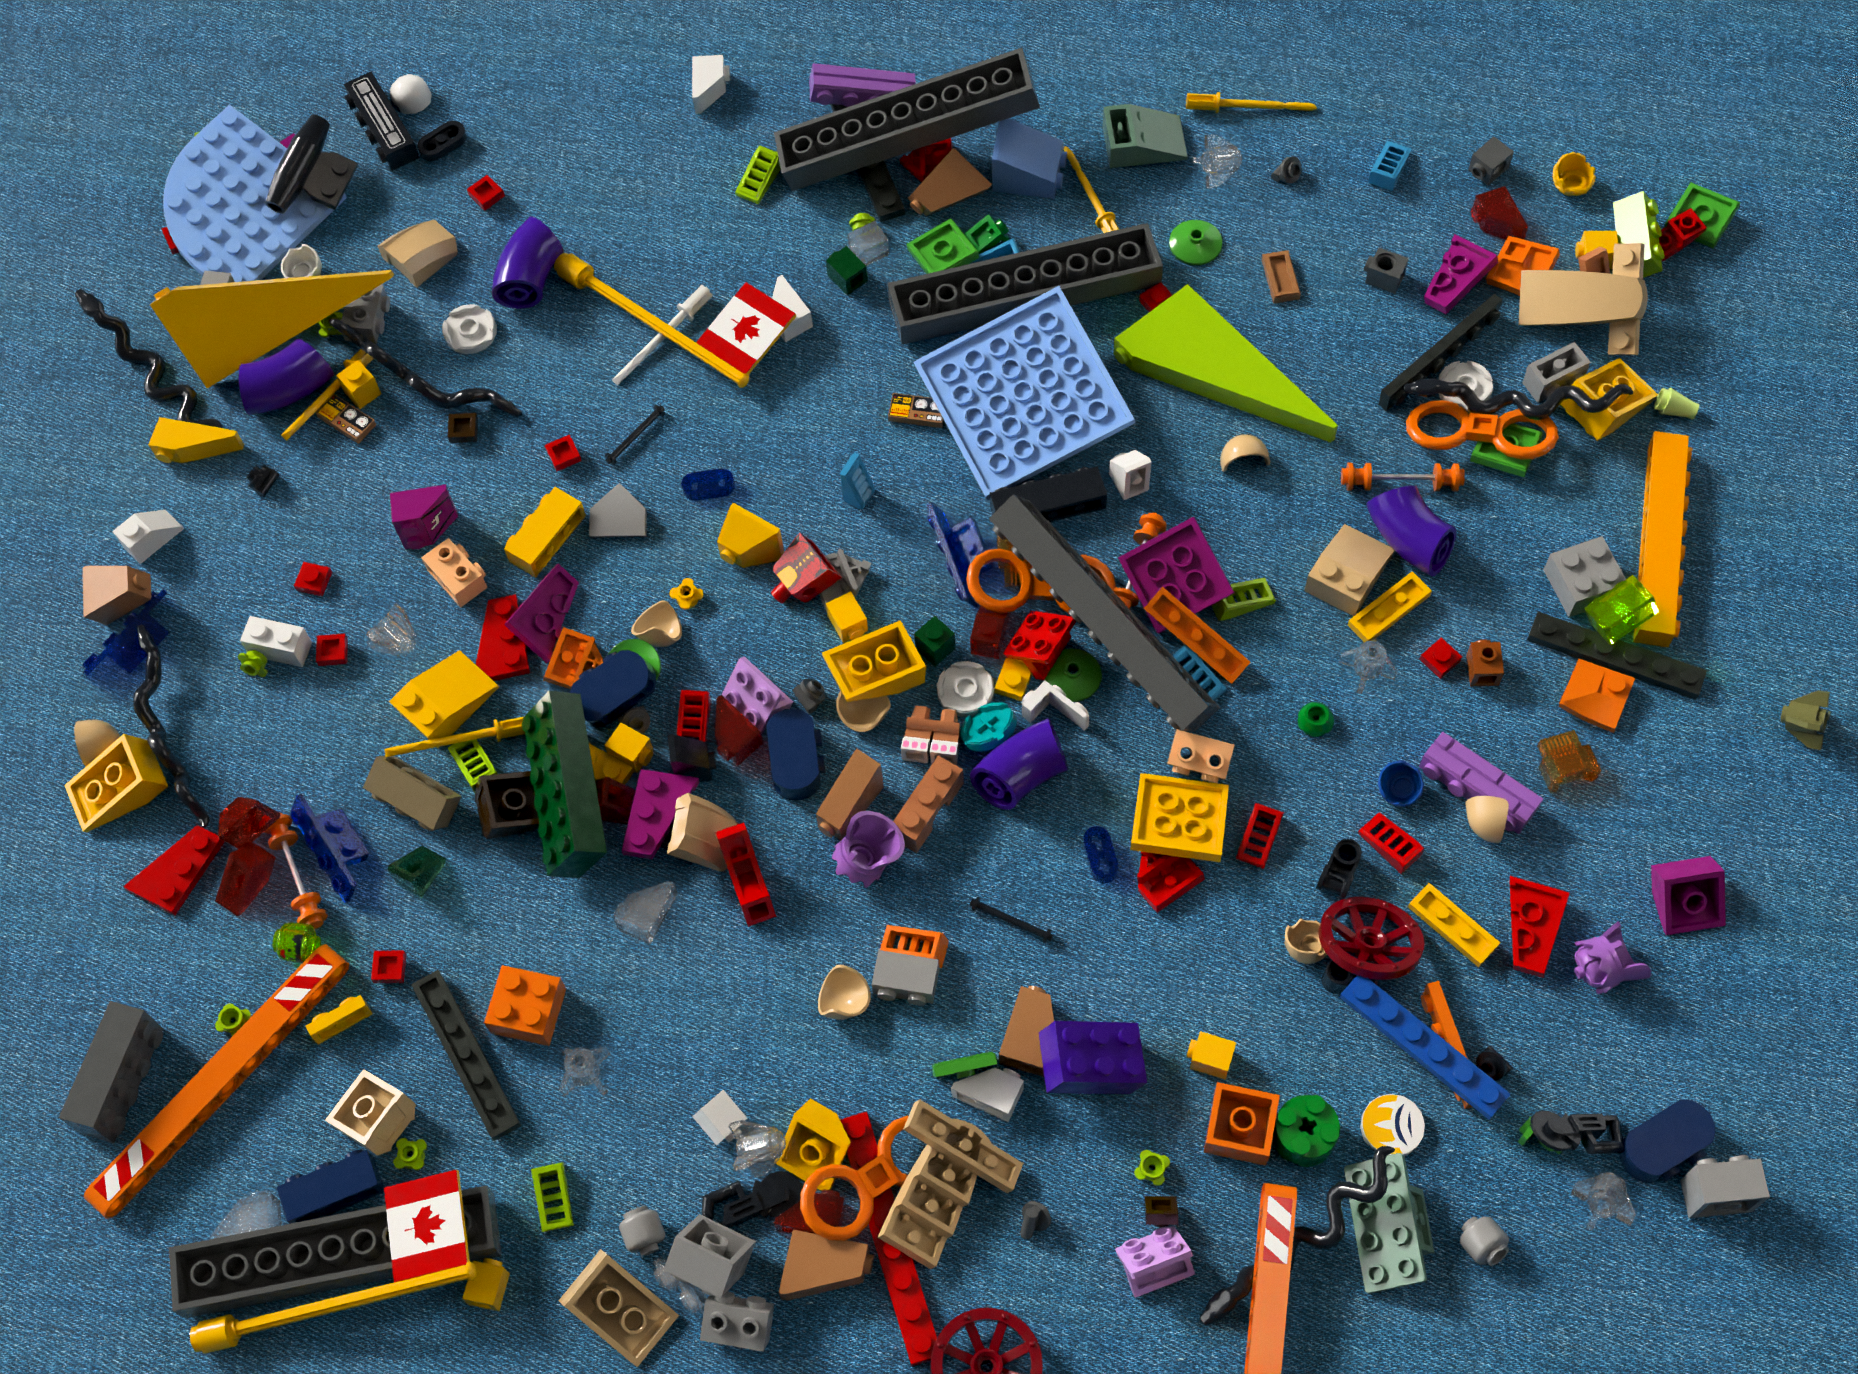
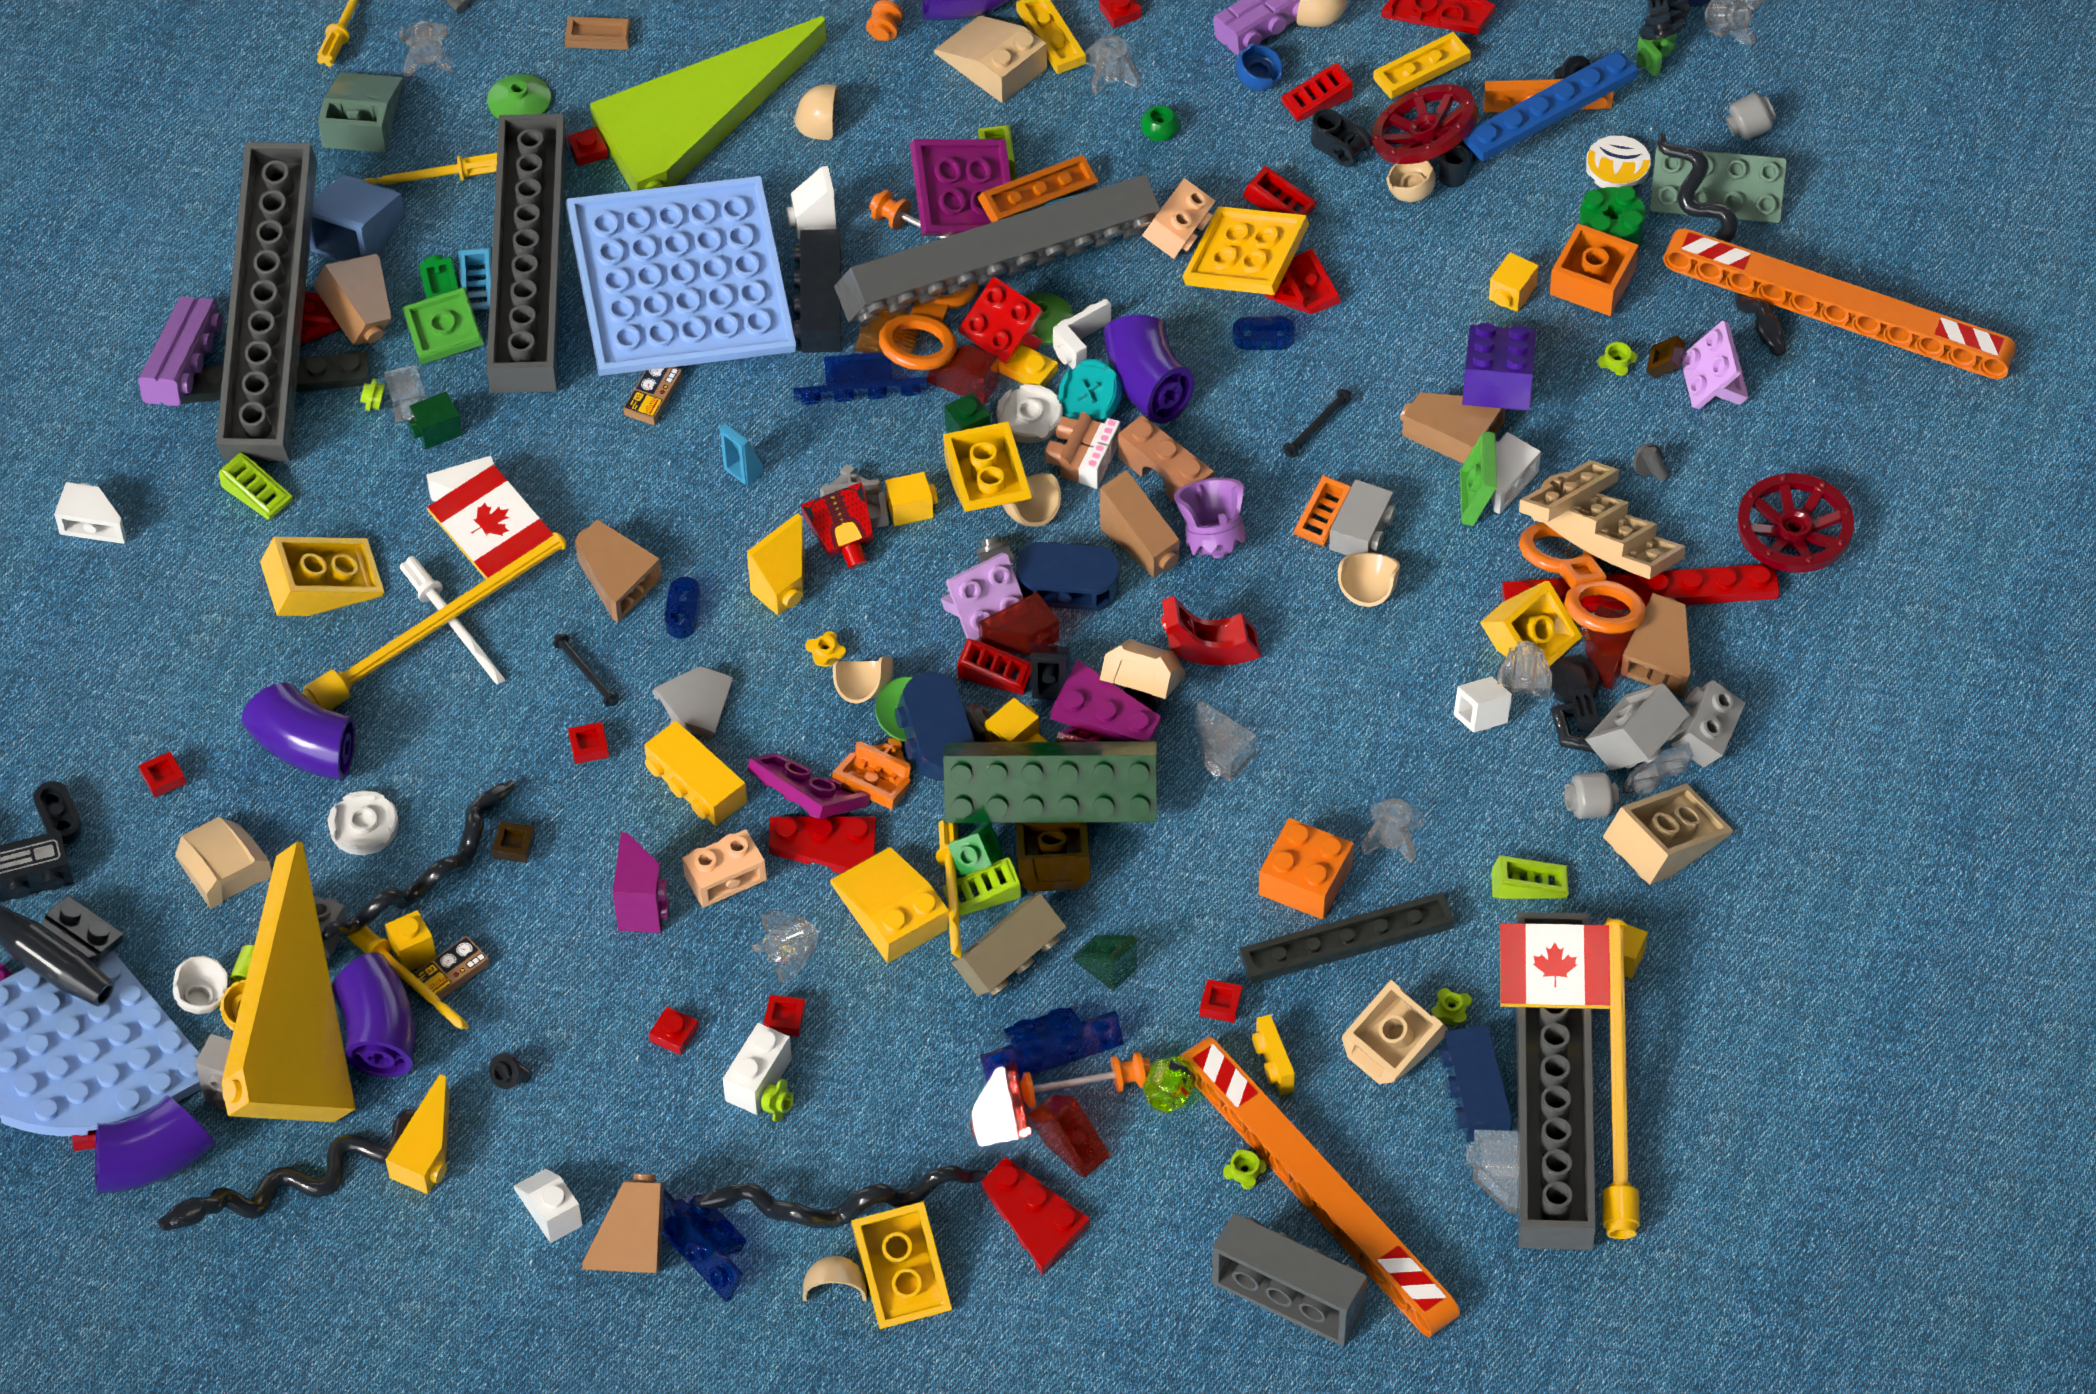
camera: 80 degrees left, 10 degrees down
none -> dark purple brick [95,1095,216,1194]
none -> yellow slope [260,537,384,616]
none -> medium nougat slope [575,519,662,623]
none -> green bracket [948,822,1004,876]

